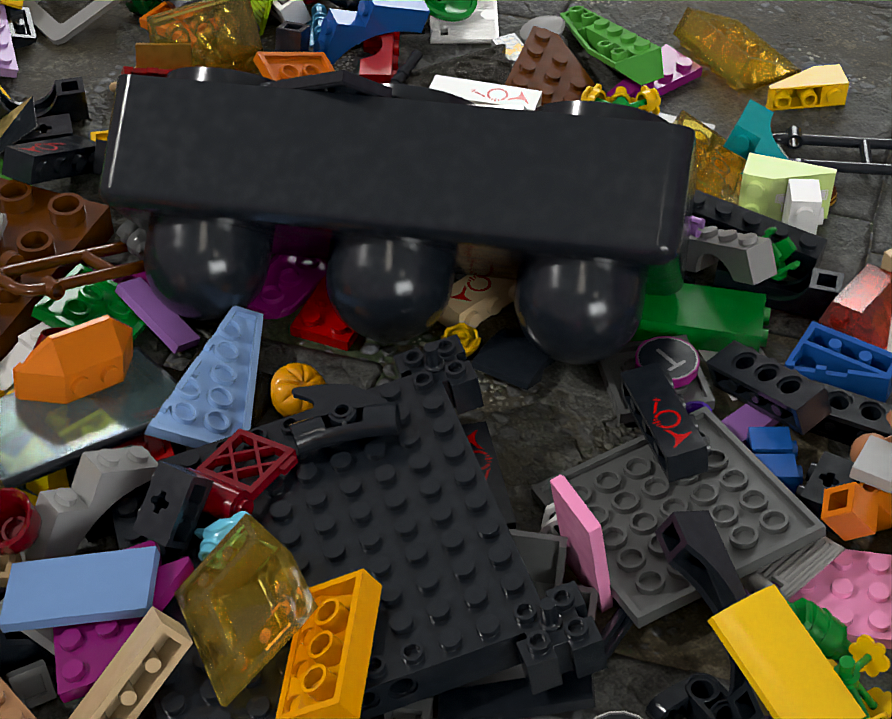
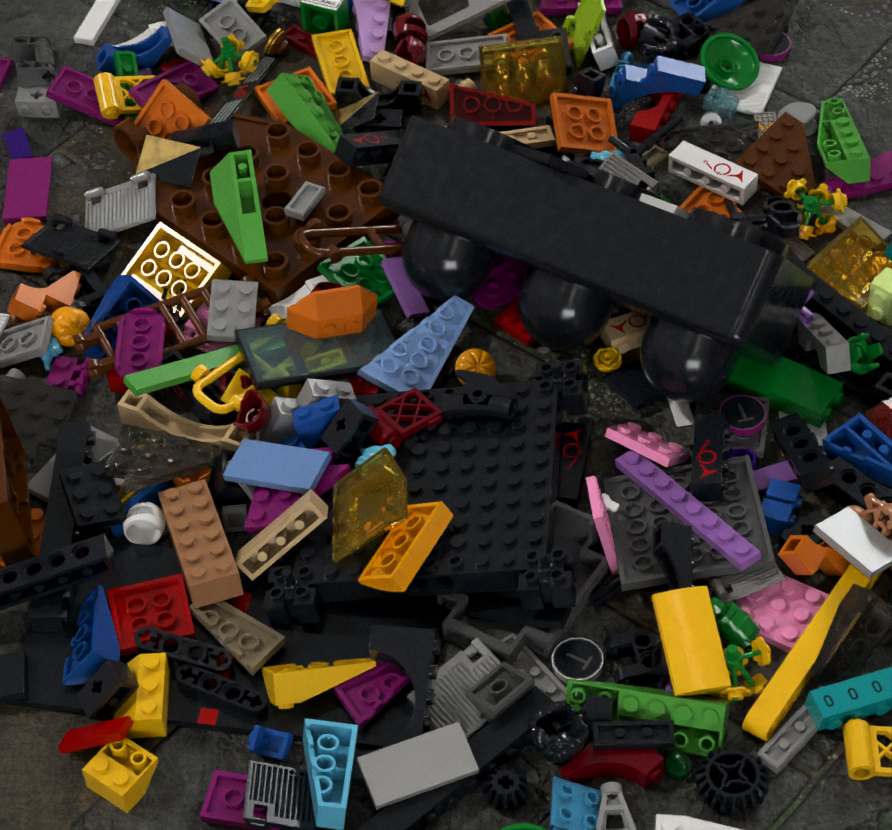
camera: 25 degrees right, 5 degrees up
pearl gold tile [135,43,192,70] -> none
none -> blue arch [281,395,340,449]
none -> tan brick [370,49,450,110]
none -> dark red helmet [393,13,428,45]
none -> dark red hair [394,34,426,66]
none -> light grey tile [425,33,508,76]
none -> bright pink plate [605,422,690,467]
none -> medium lavender plate [615,450,761,571]
none -> white sticker [667,398,694,427]
none -> light grey tile [700,111,722,134]
none -> clear light blue brick [703,87,740,120]

